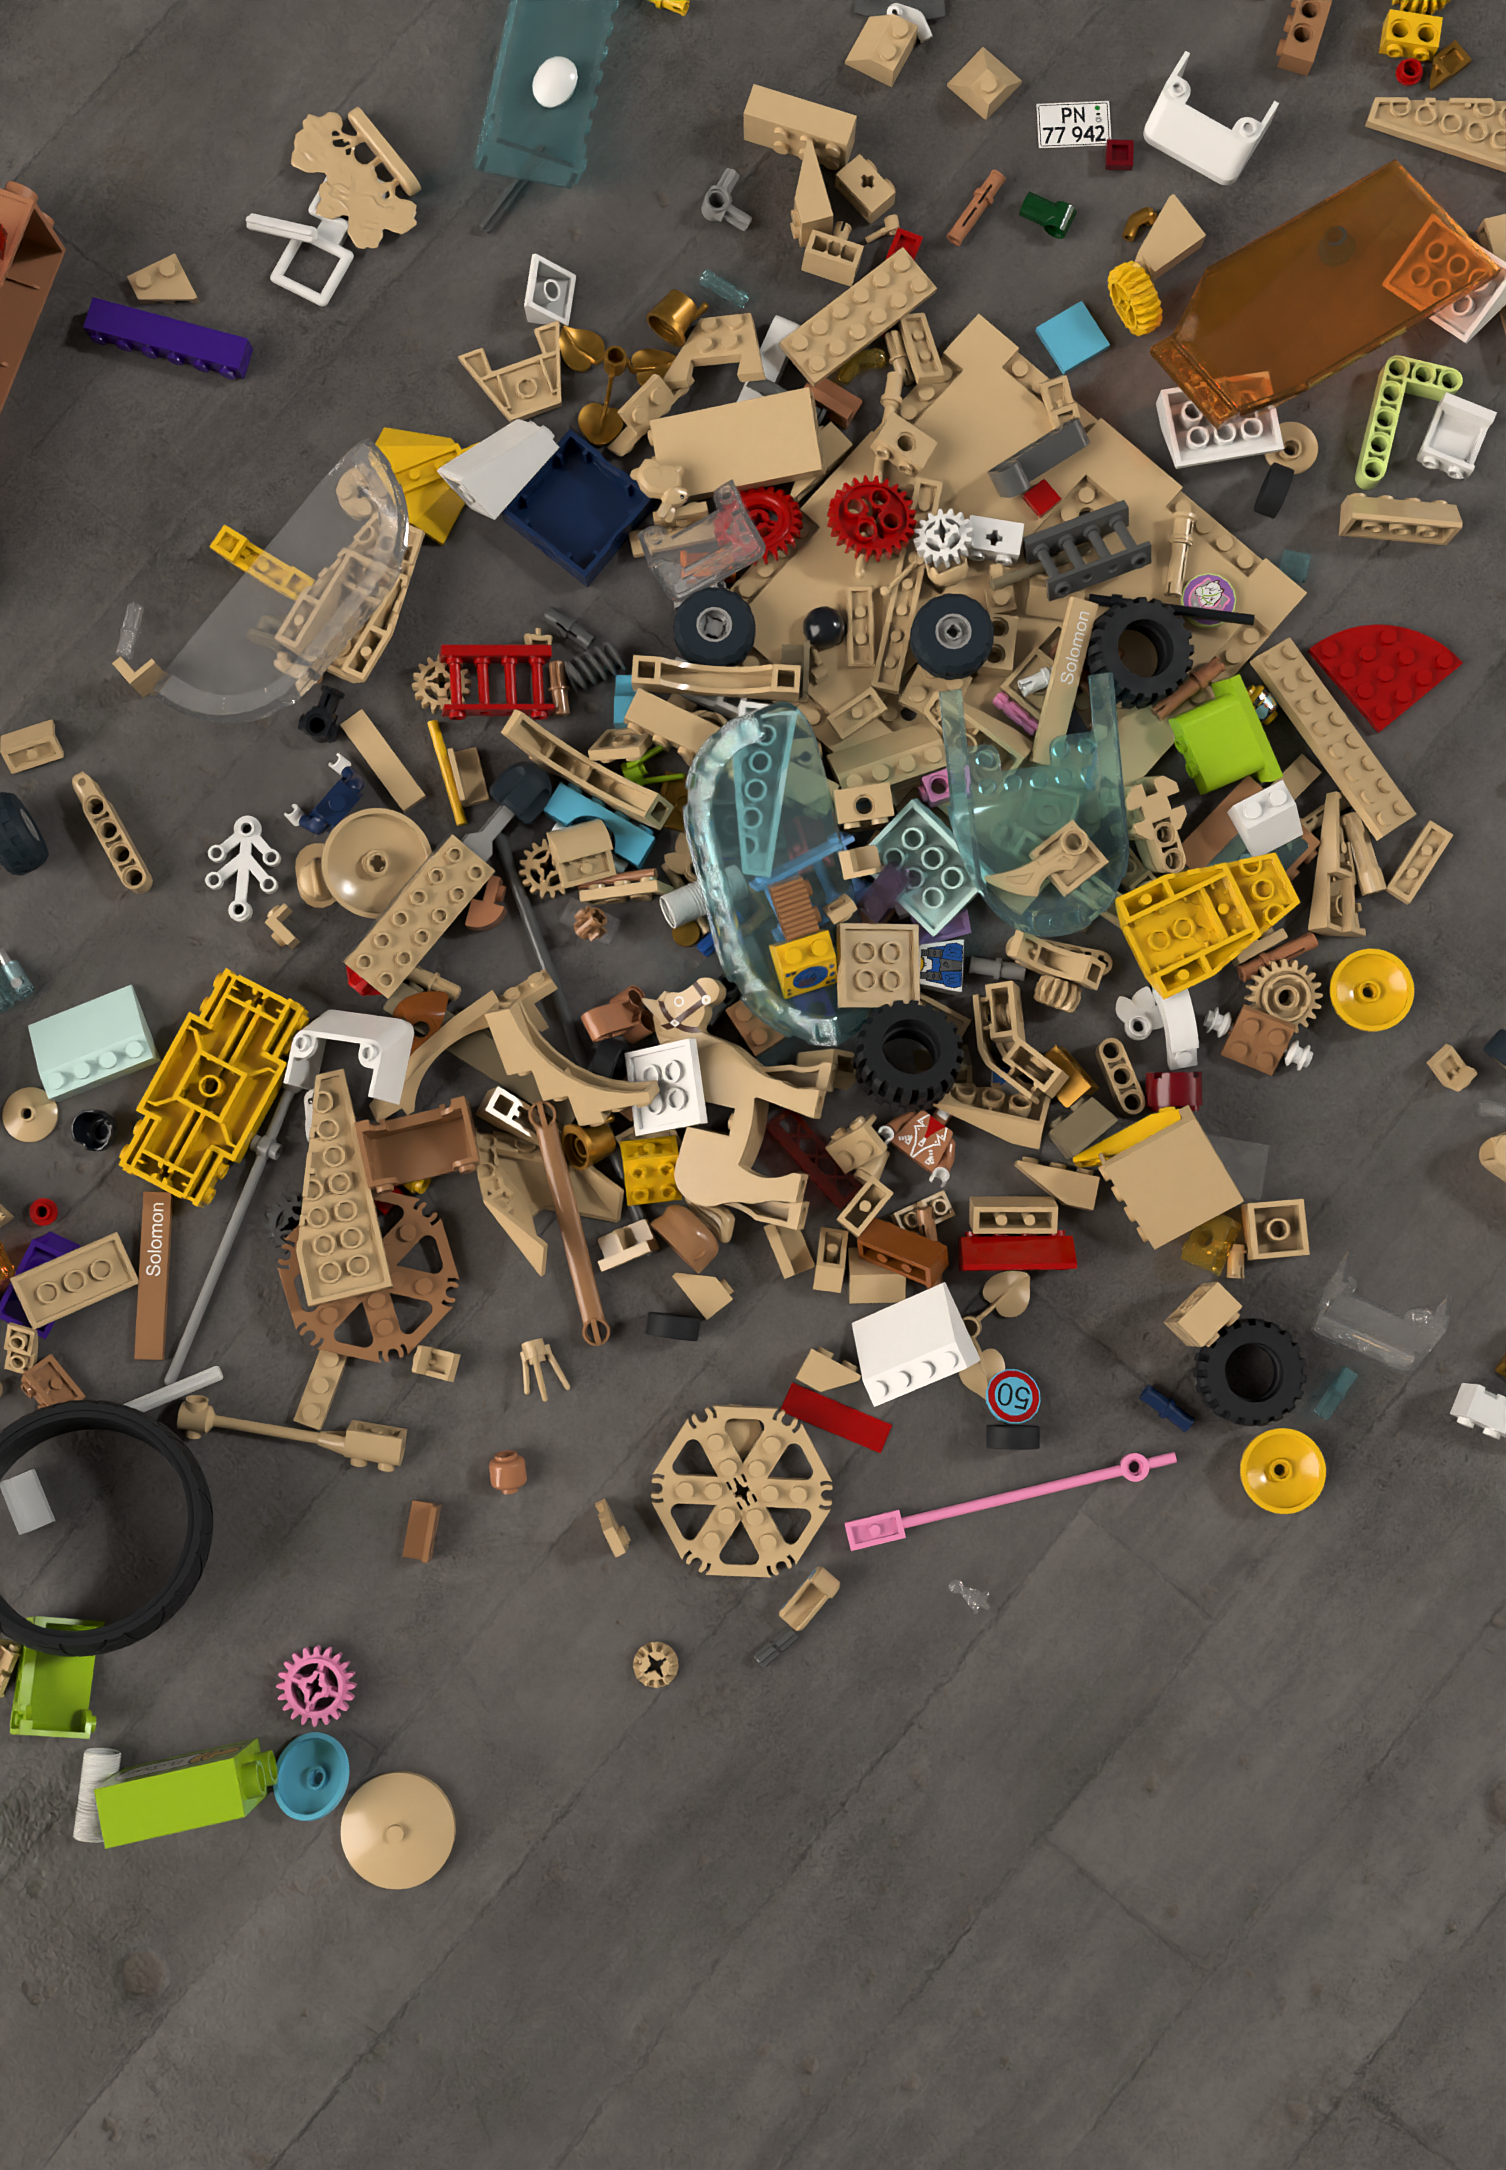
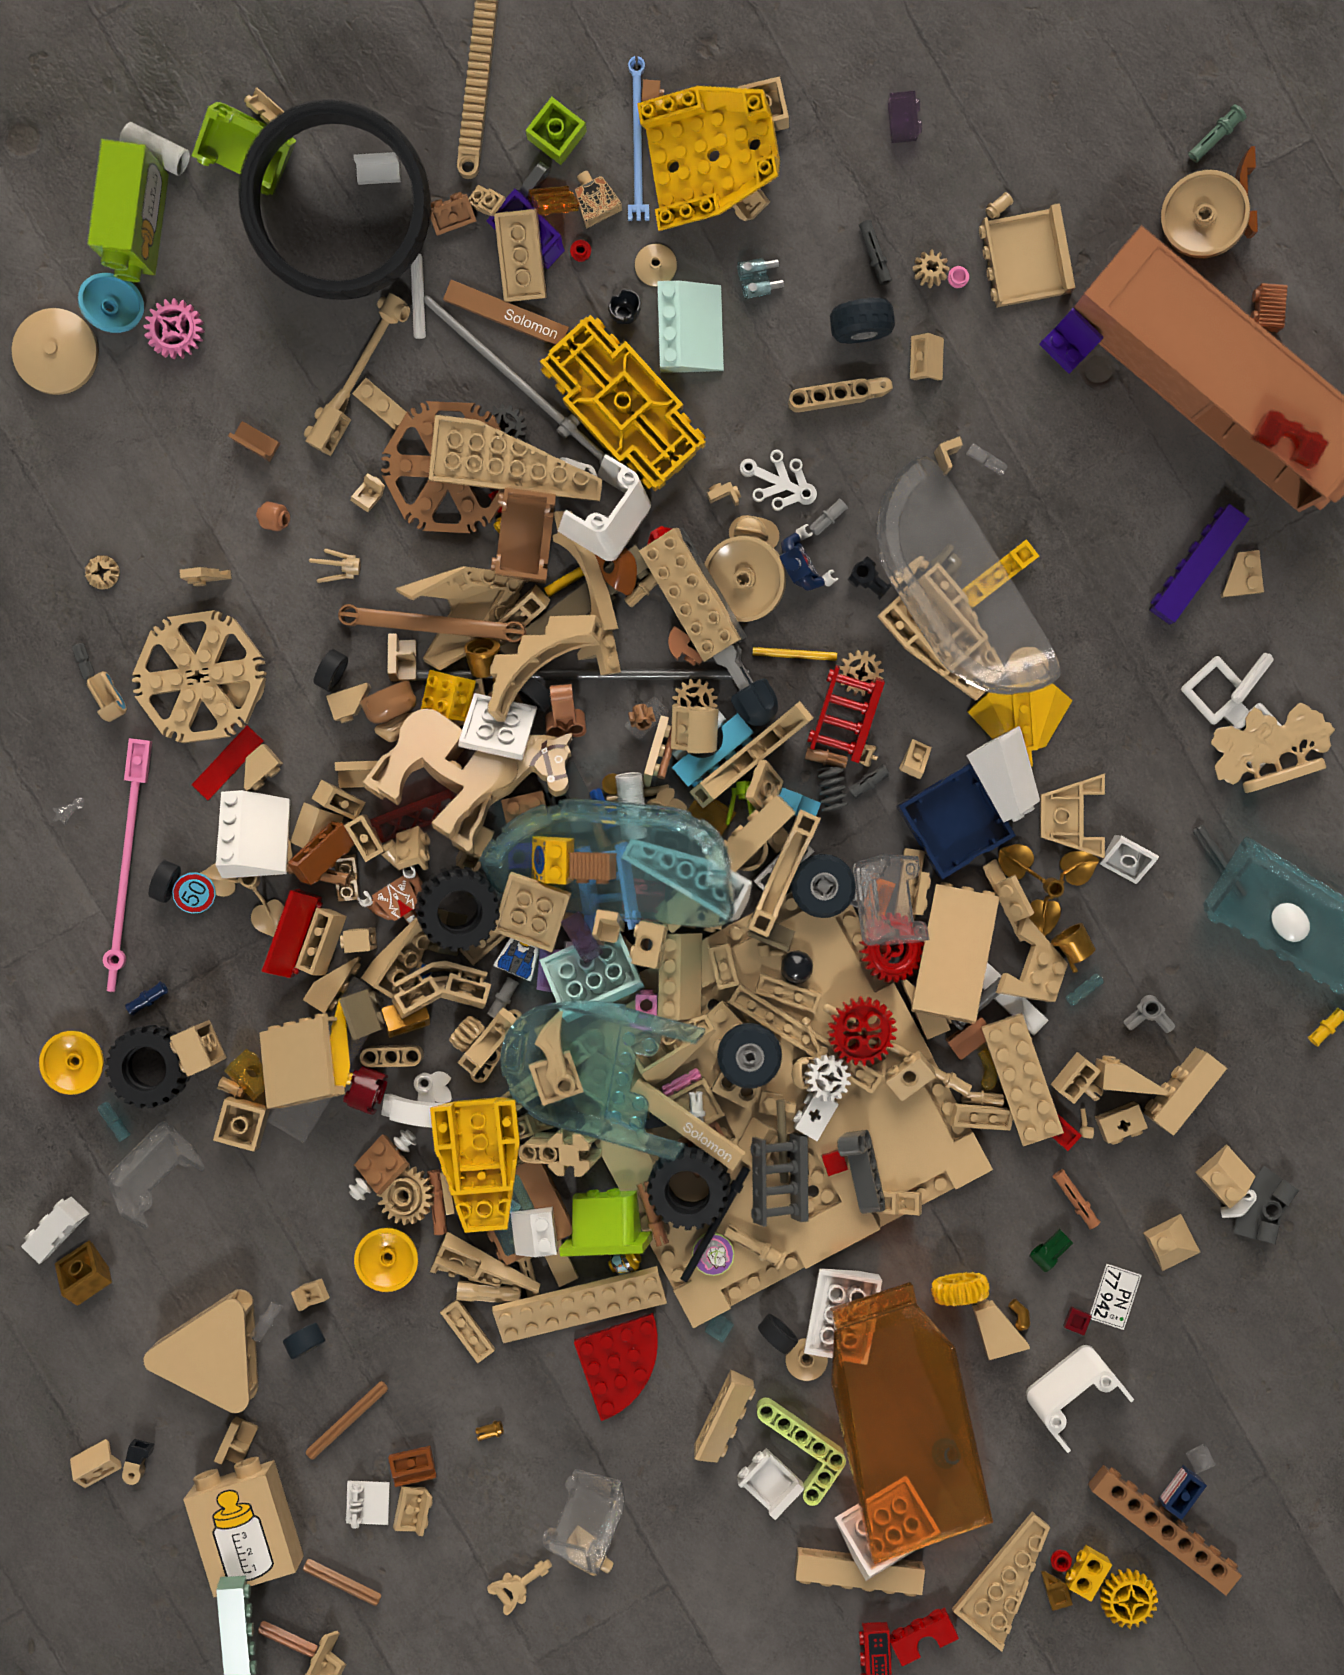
camera: 110 degrees right, 5 degrees up
tan tile [340,709,426,813] -> none
tan panel [447,747,490,808] -> none
tan animal [630,459,689,523] -> none
tan plate [822,893,858,925] -> none
medium azure tile [1035,301,1110,375] -> none
none -> tan brick [340,927,377,953]
none -> yellow piece [544,567,585,597]
none -> light grey axle [809,499,848,535]
none -> tan slope [899,739,932,779]

